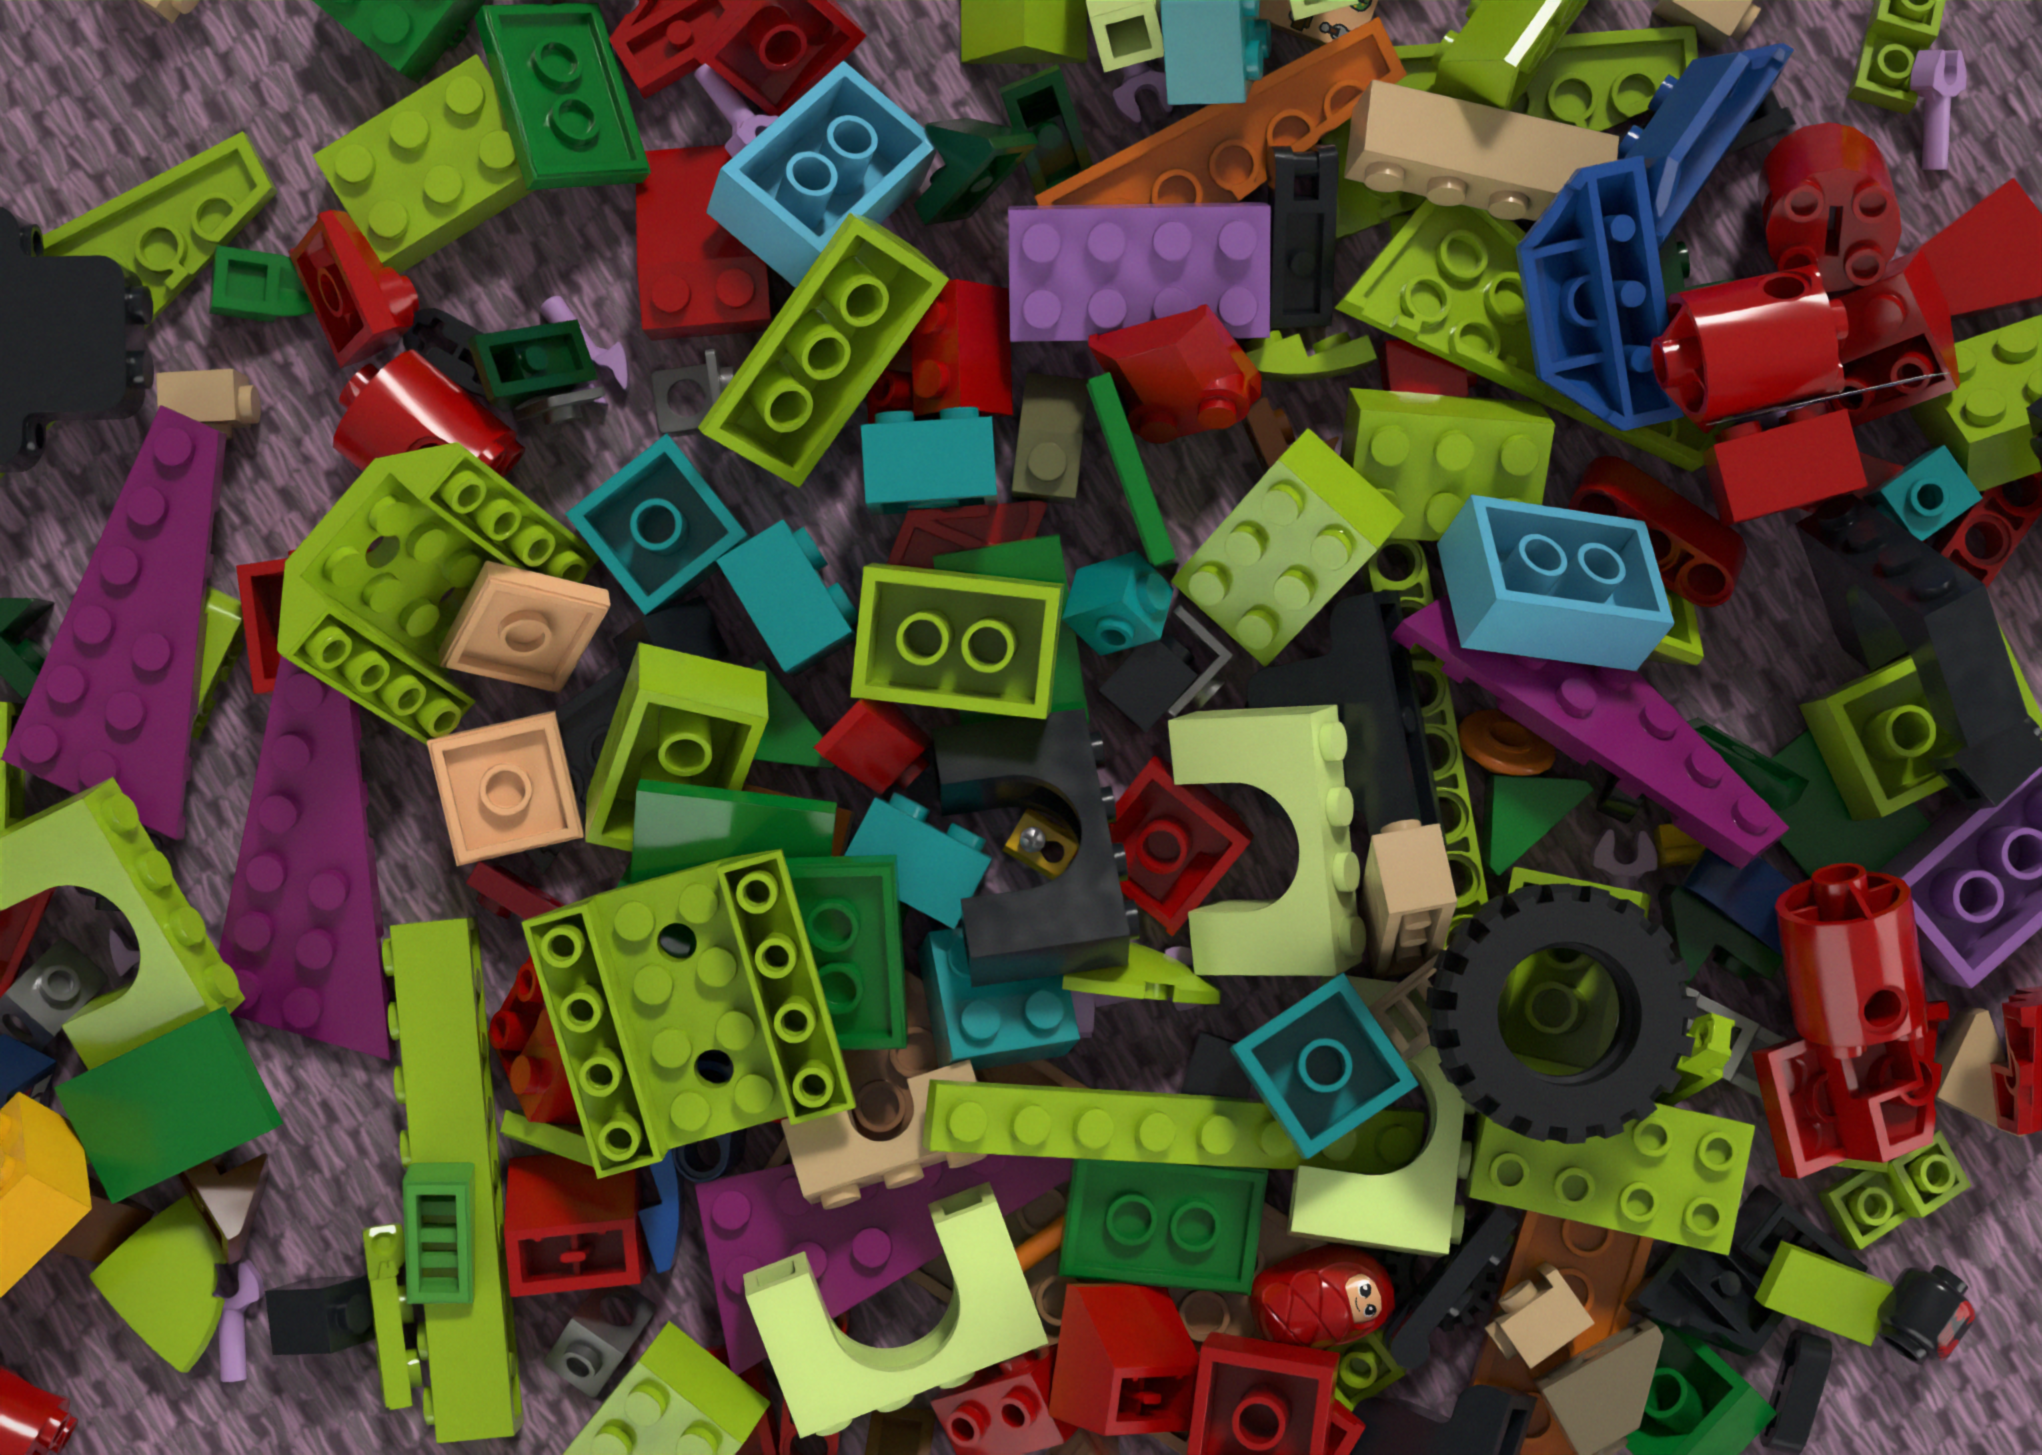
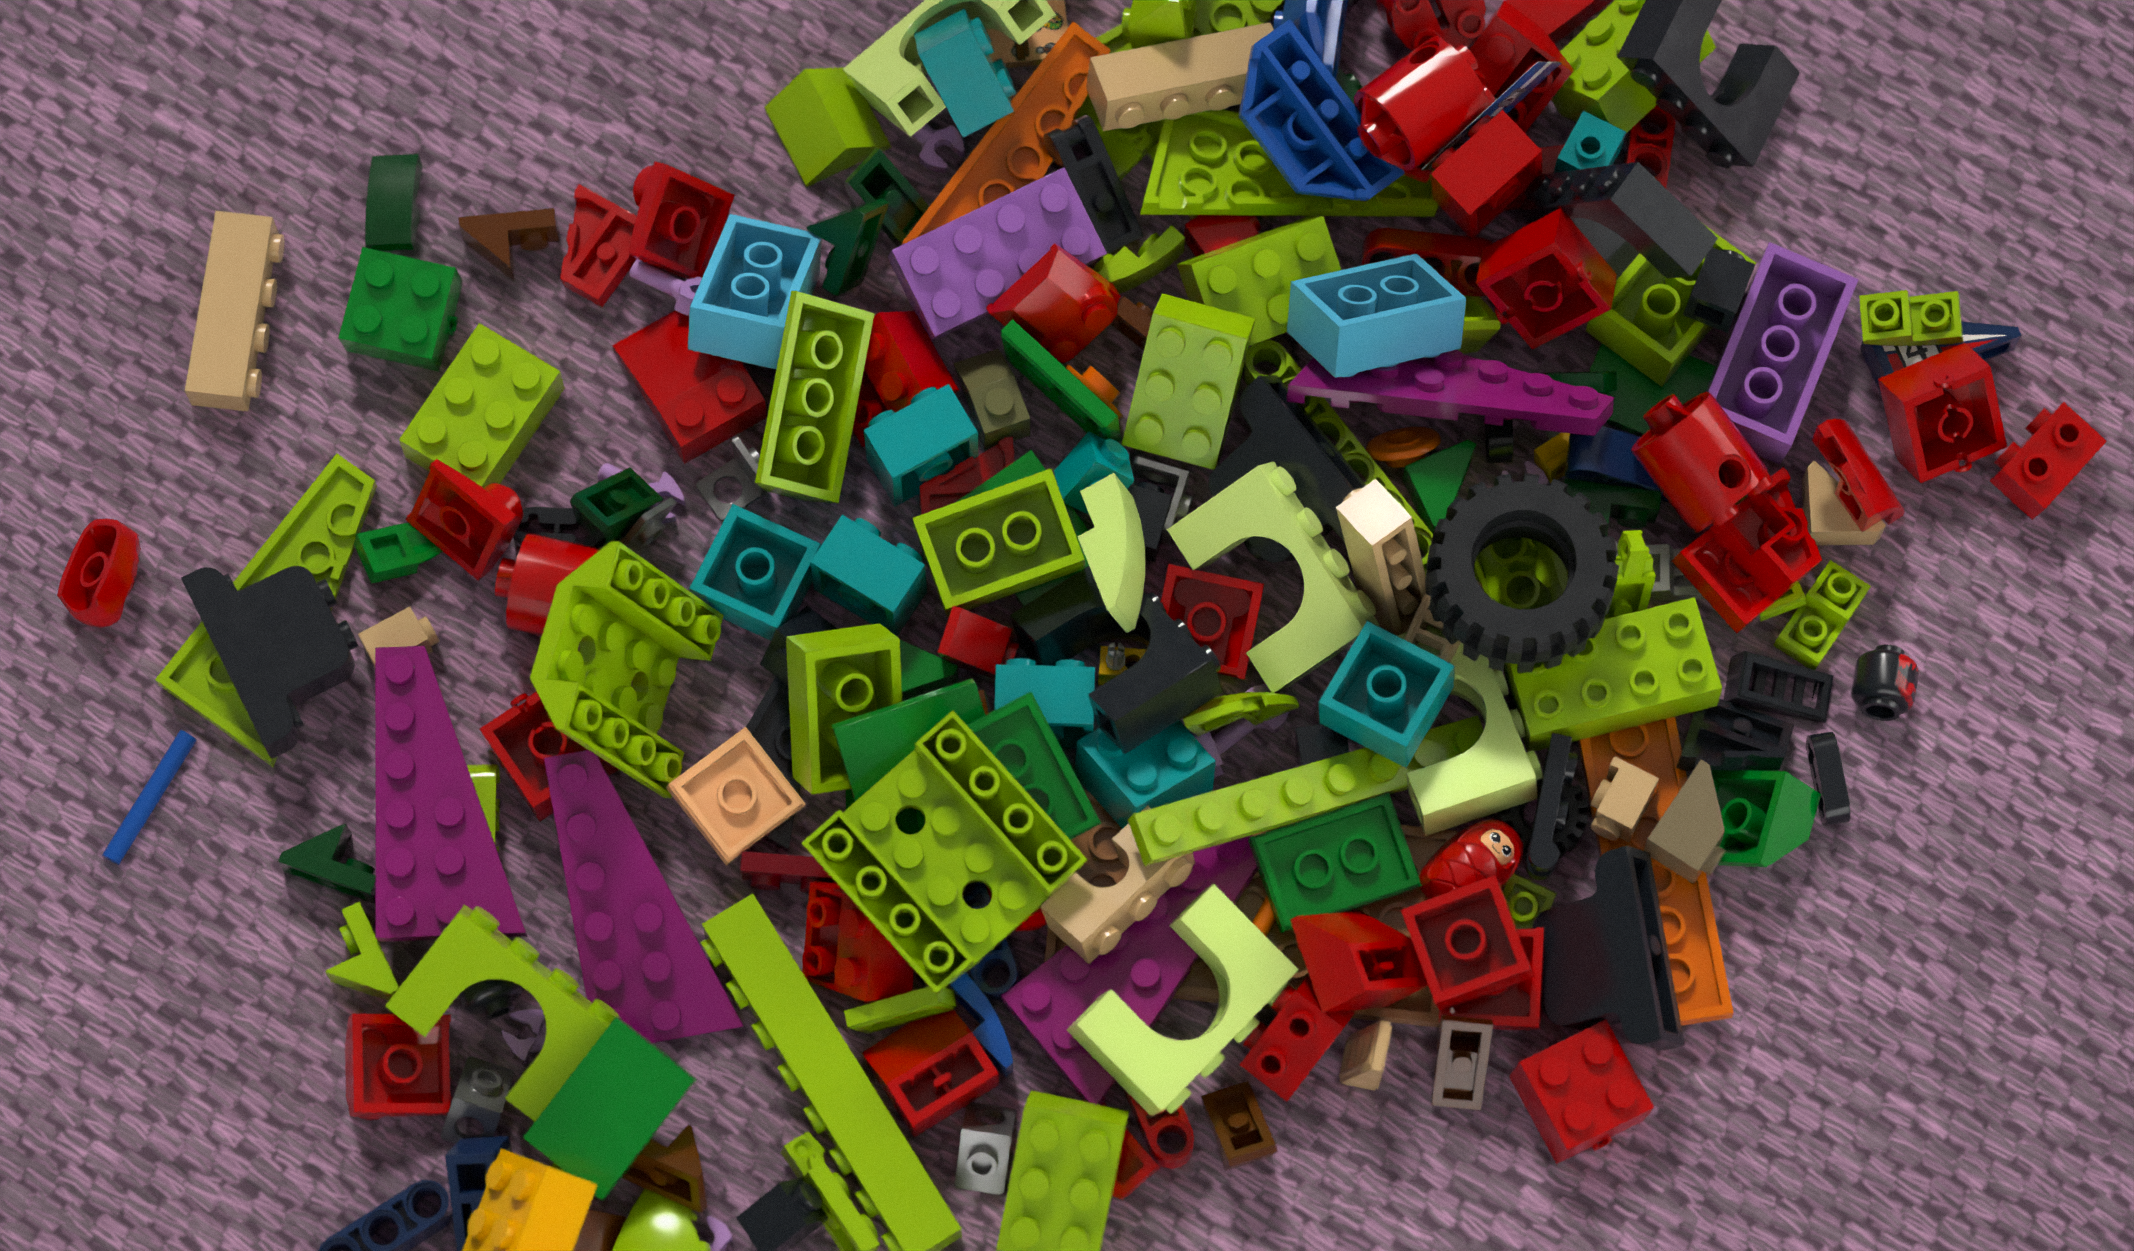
camera: 30 degrees left, 15 degrees down
bright green slope [402,1162,475,1304] -> none
light nougat tile [438,560,611,693] -> none
green tile [474,3,651,190] -> none
lime tile [1754,1240,1894,1347] -> none
none -> orange piece [1065,364,1124,419]
none -> yellowish green slope [1078,473,1145,633]
none -> red brick [1476,208,1617,350]

